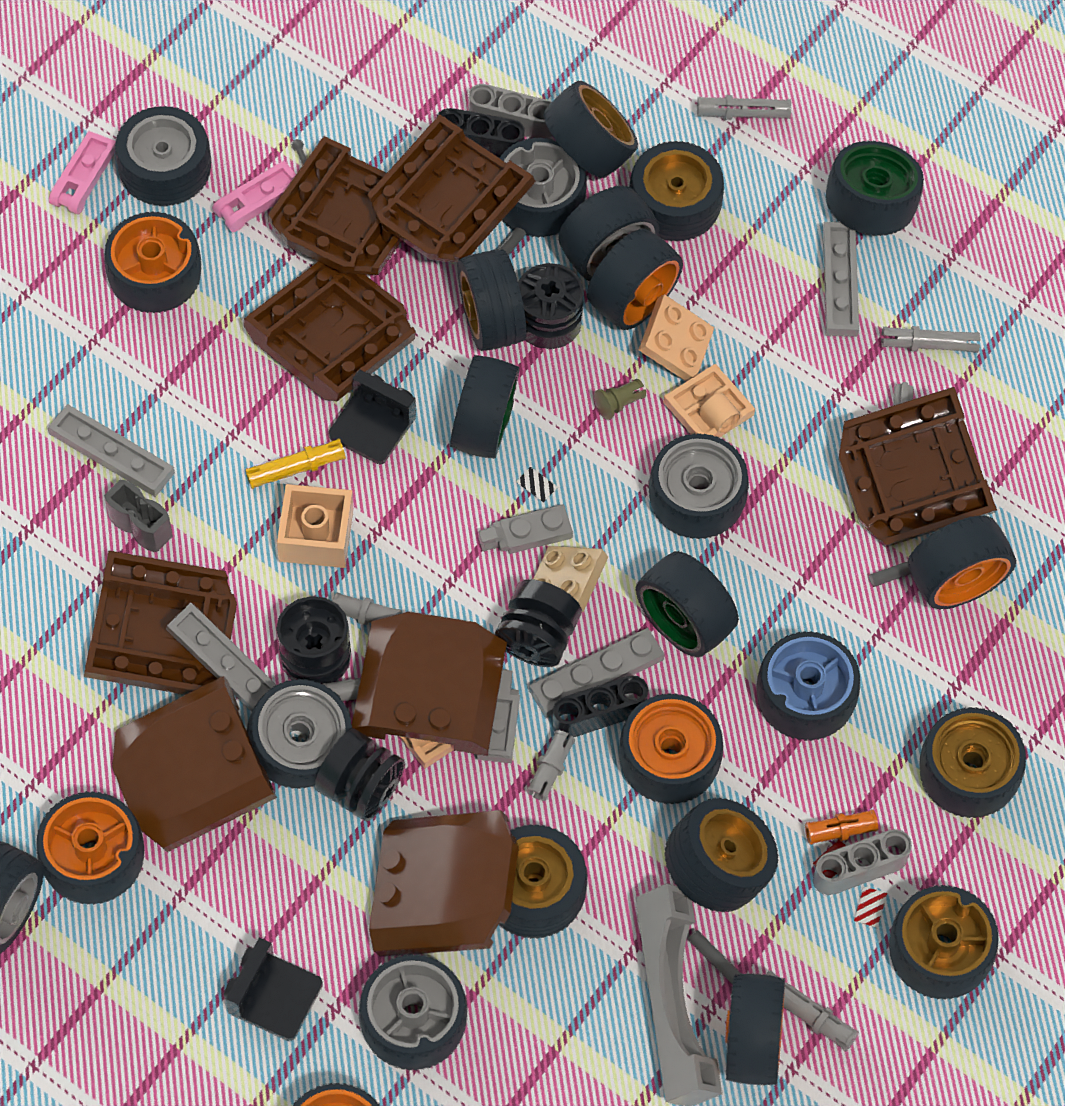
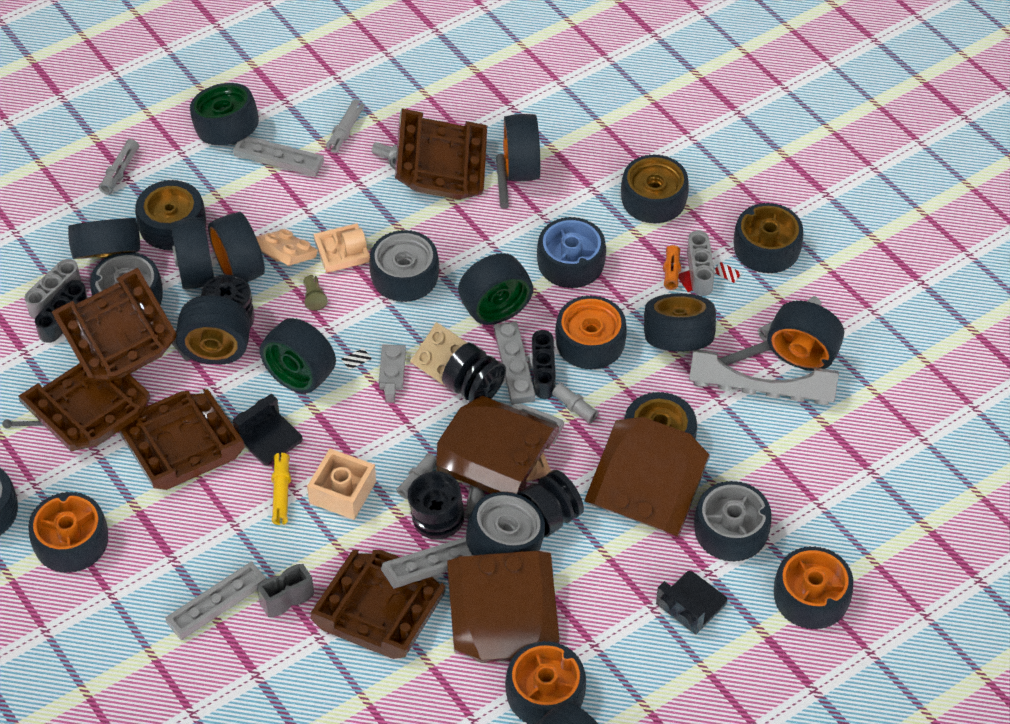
camera: 70 degrees left, 10 degrees down
bright pink plate [212,160,296,232] -> none

